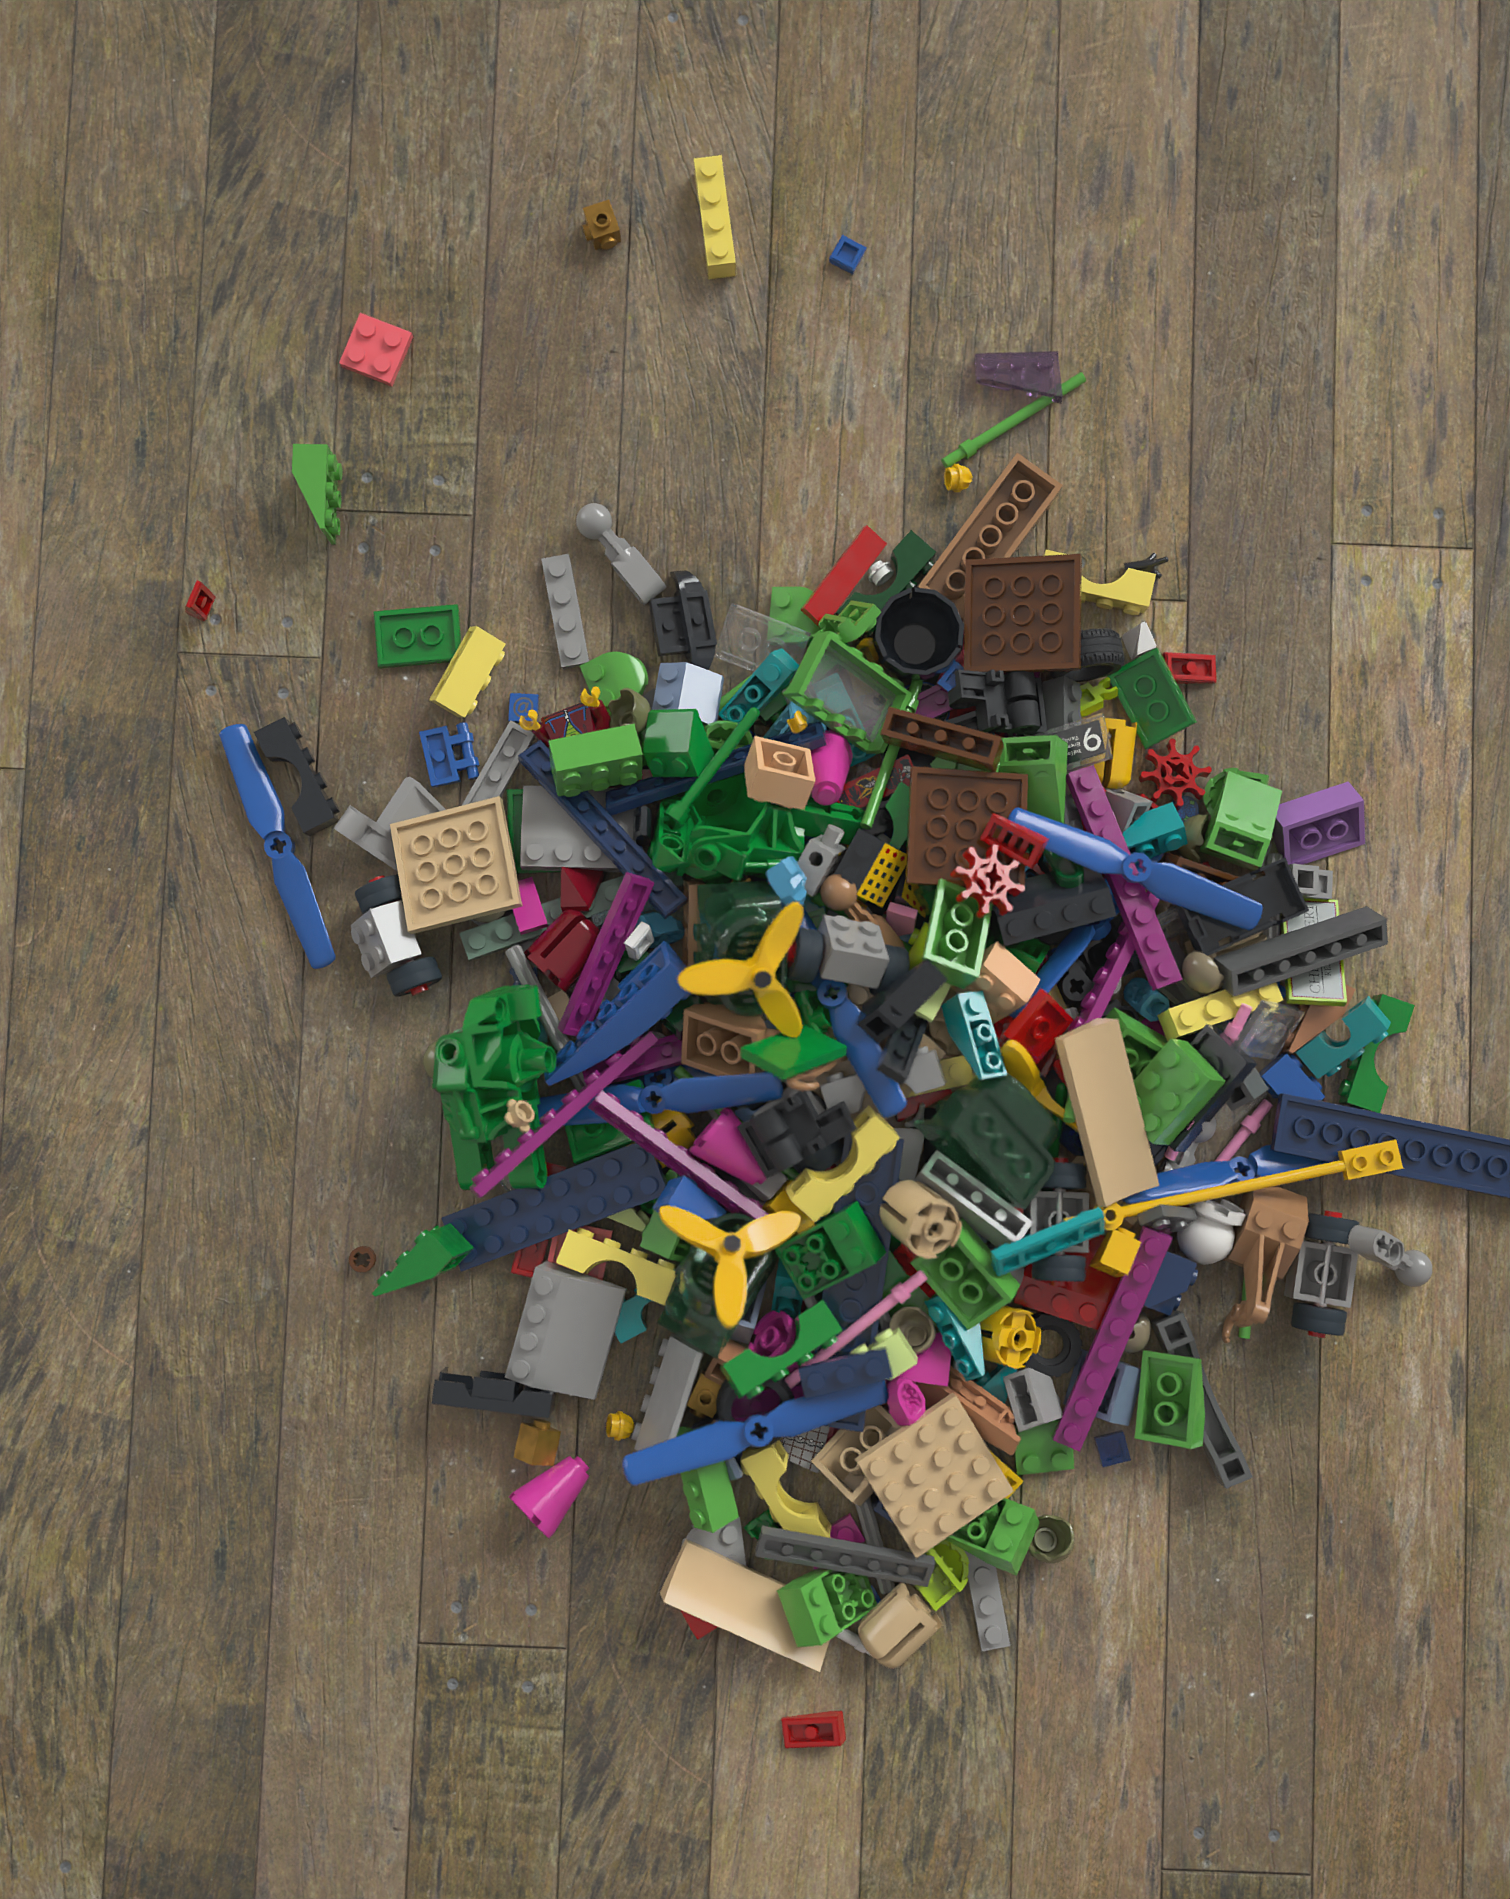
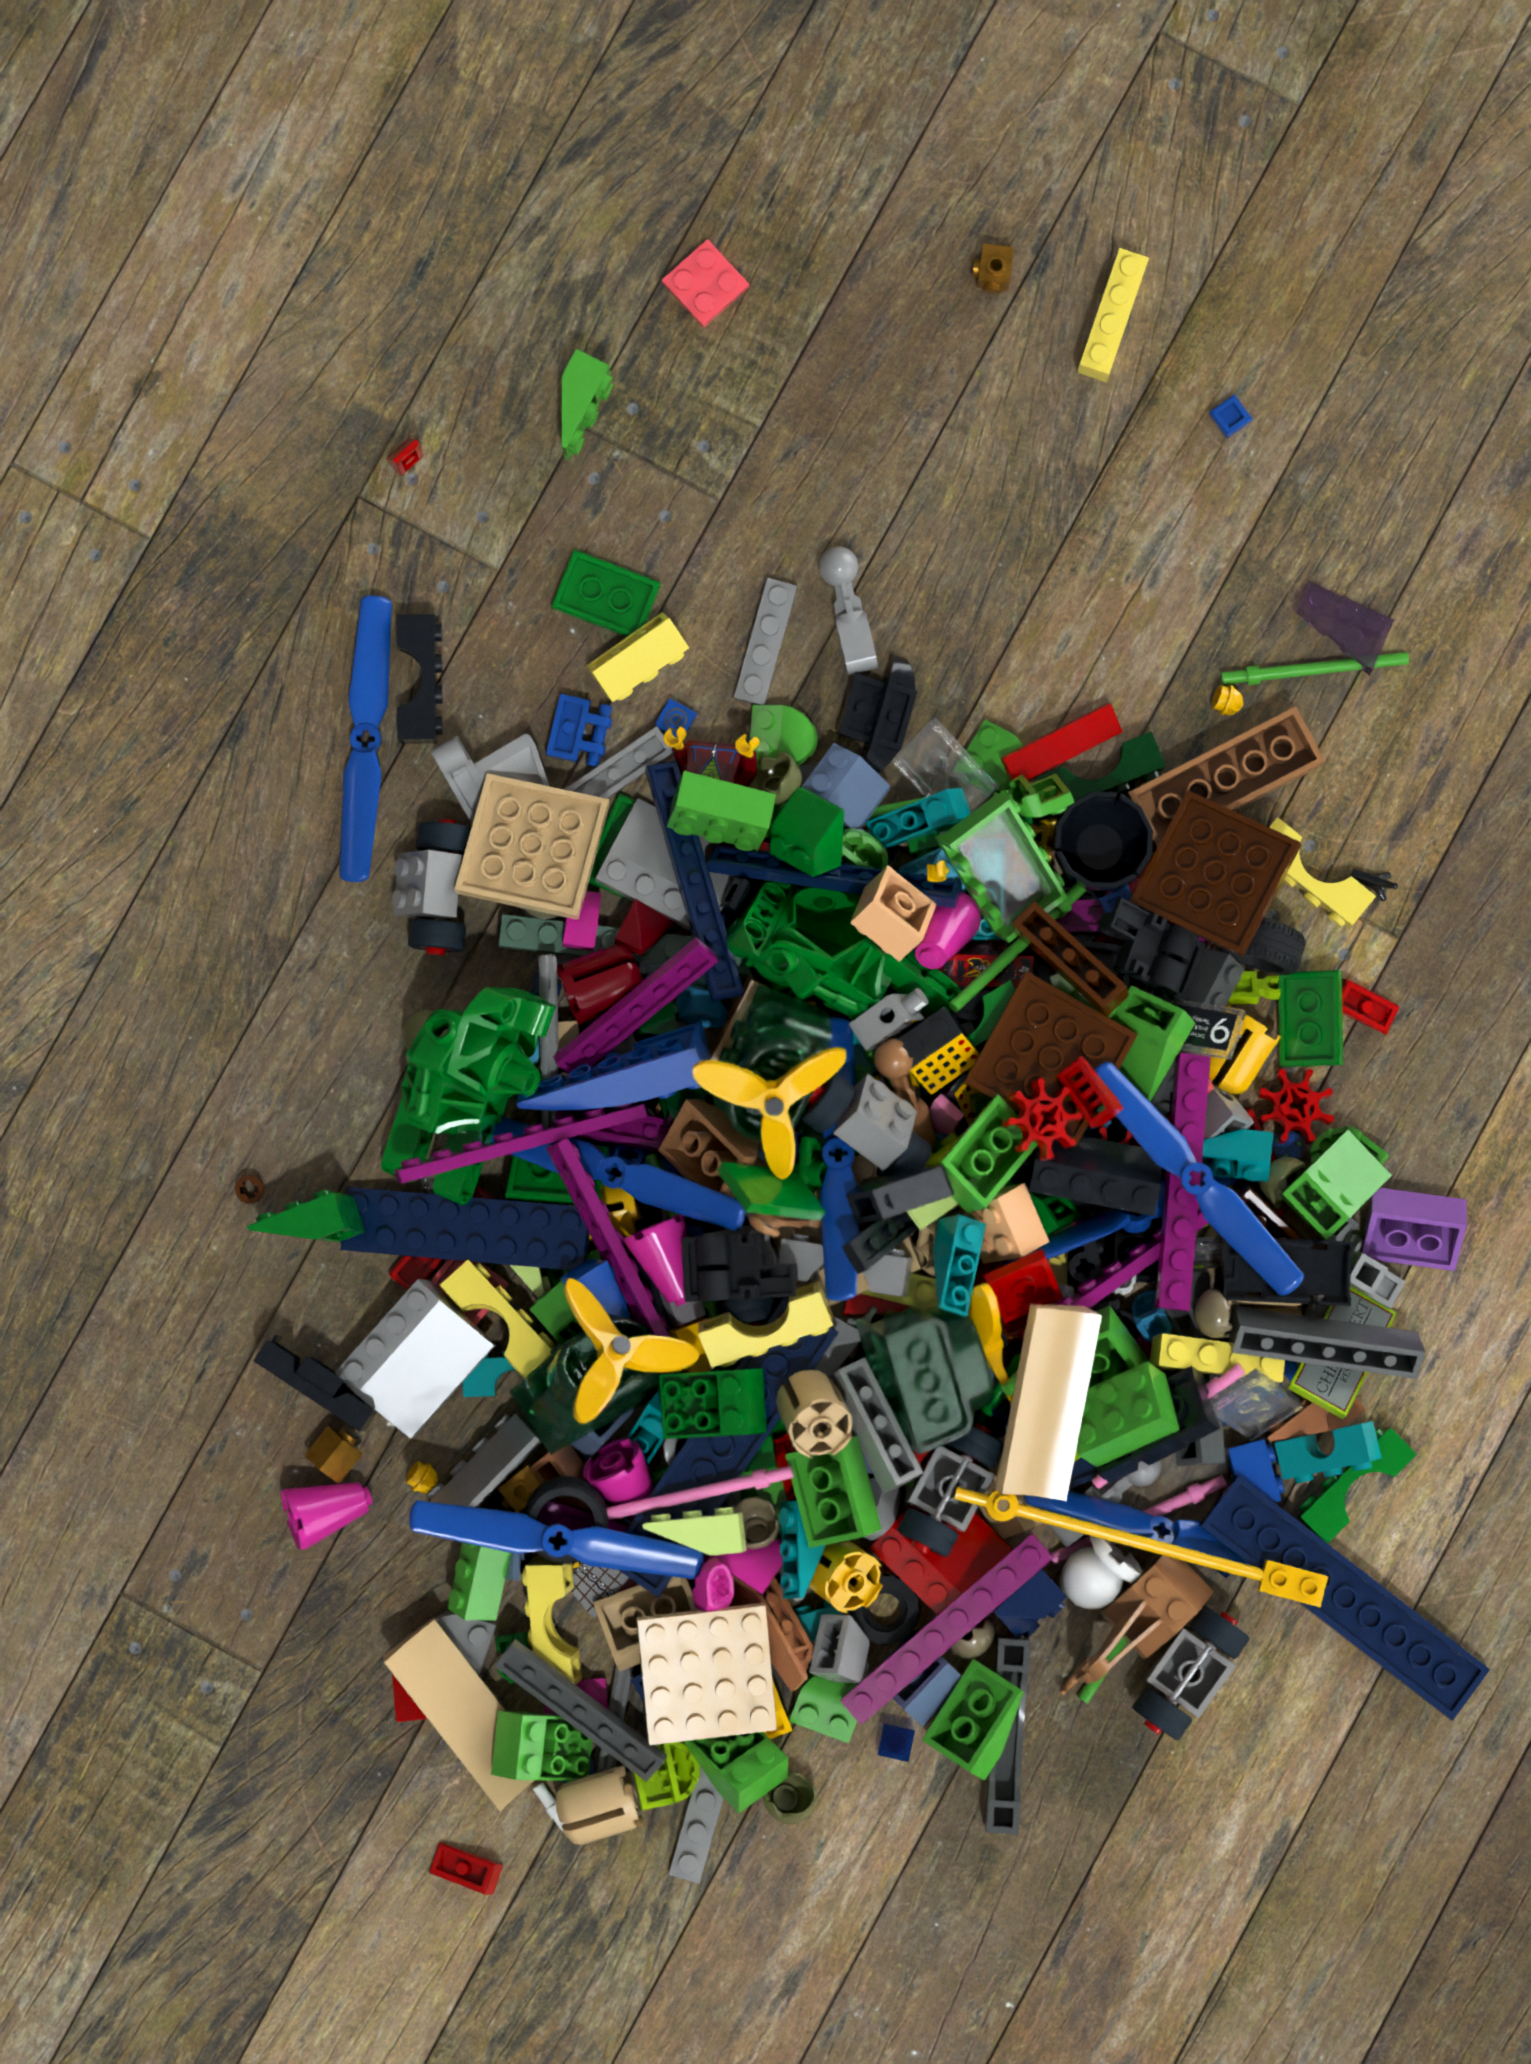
camera: 30 degrees right, 0 degrees up
tan plate [505,1100,534,1132] -> none
white tile [624,921,654,961] -> none
green piece [665,707,760,826] -> none
green arch [720,1300,843,1399] -> none
dark azure rock [766,856,807,906] -> none
dark blue plate [798,1346,894,1399] -> none
white plate [868,560,894,586] -> none
teal plate [991,1207,1105,1276] -> none
dark green tile [1043,849,1084,888] -> none
yellow slope [1089,1228,1141,1278] -> none
white slope [1122,622,1156,661] -> none
dark grey plate [1137,1204,1197,1232] -> none
light grey beam [1348,1225,1433,1287] -> none

